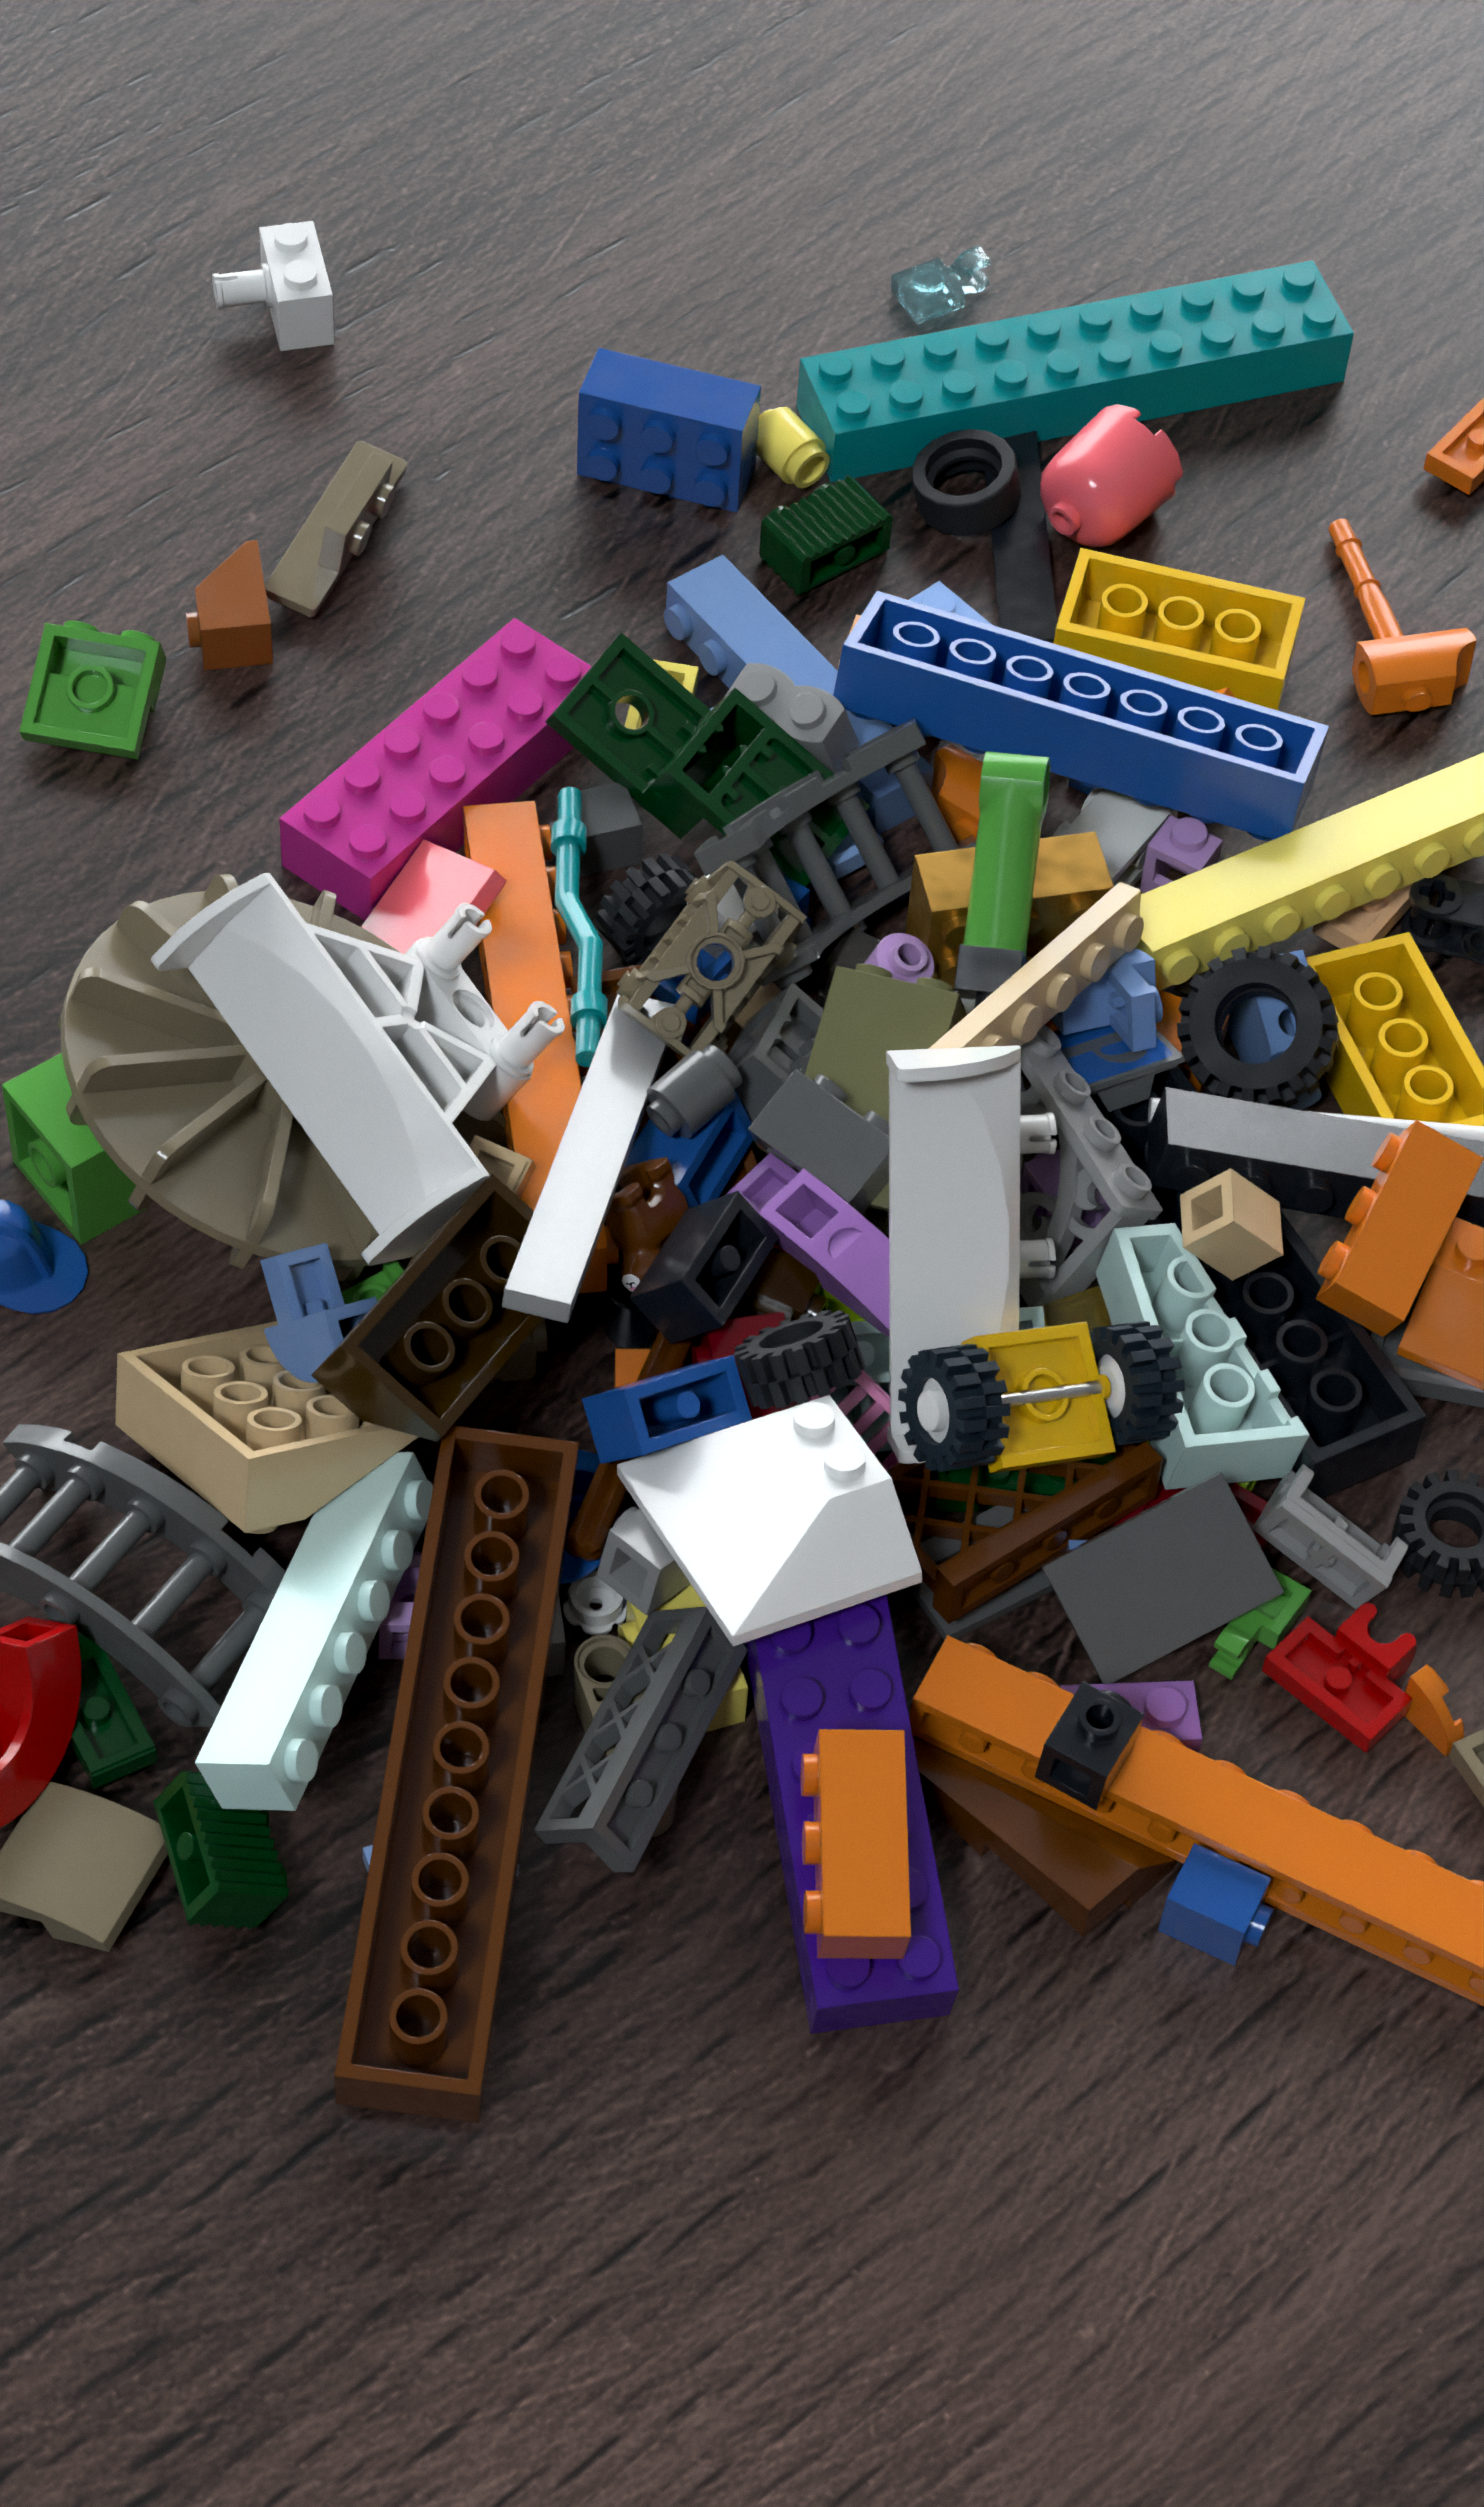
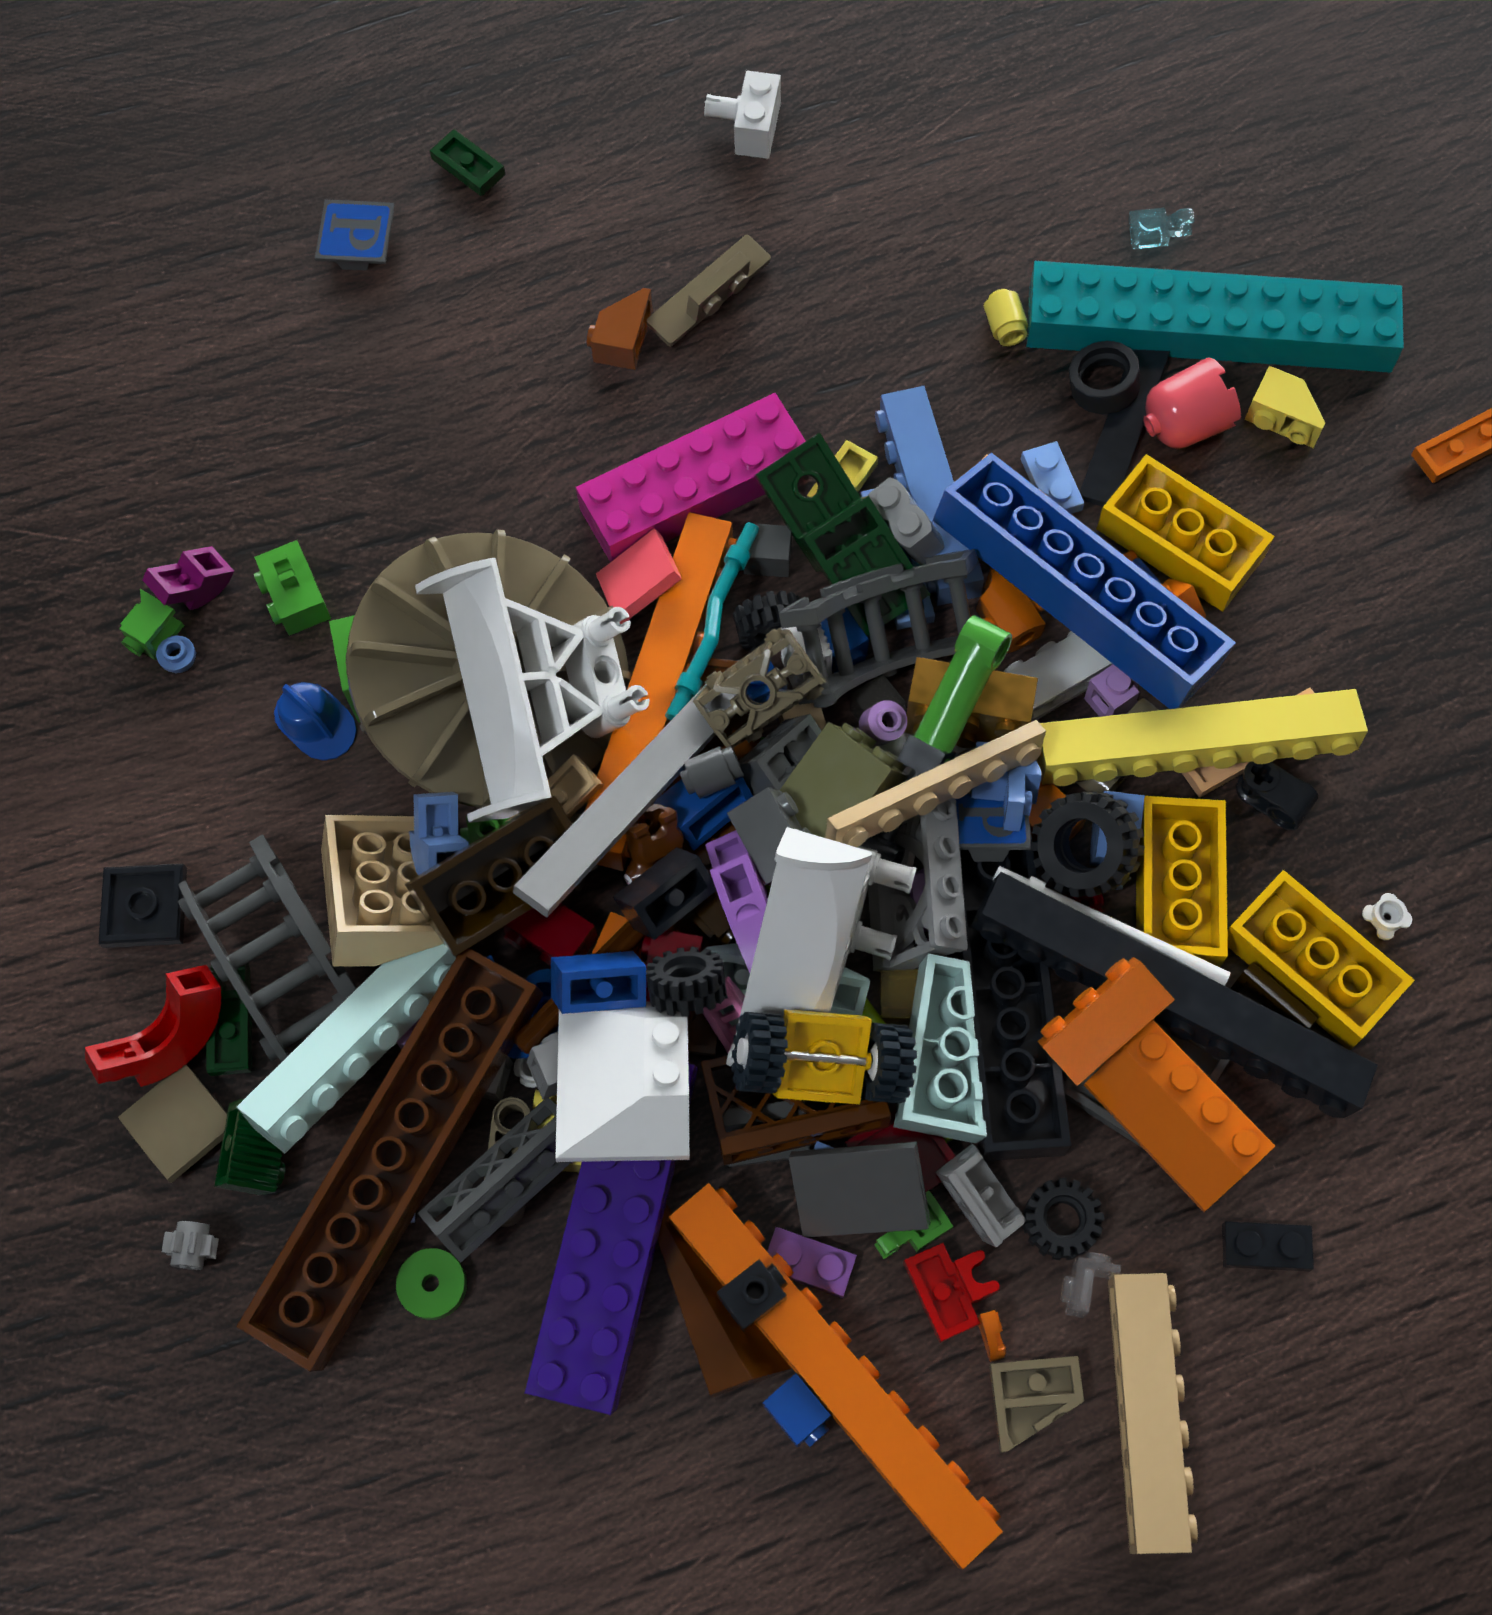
camera: 30 degrees right, 15 degrees up
bright green plate [19,620,167,760] -> none
blue brick [577,348,761,513] -> none
dark green brick [759,475,893,595] -> none
orange brick [800,1729,911,1959] -> none
tan brick [1180,1168,1283,1281] -> none
orange piece [1328,518,1477,715] -> none
none -> light grey gear [161,1221,219,1270]
none -> bright green piece [396,1248,467,1320]
none -> dark red brick [503,903,598,969]
none -> light yellow slope [1245,366,1325,448]

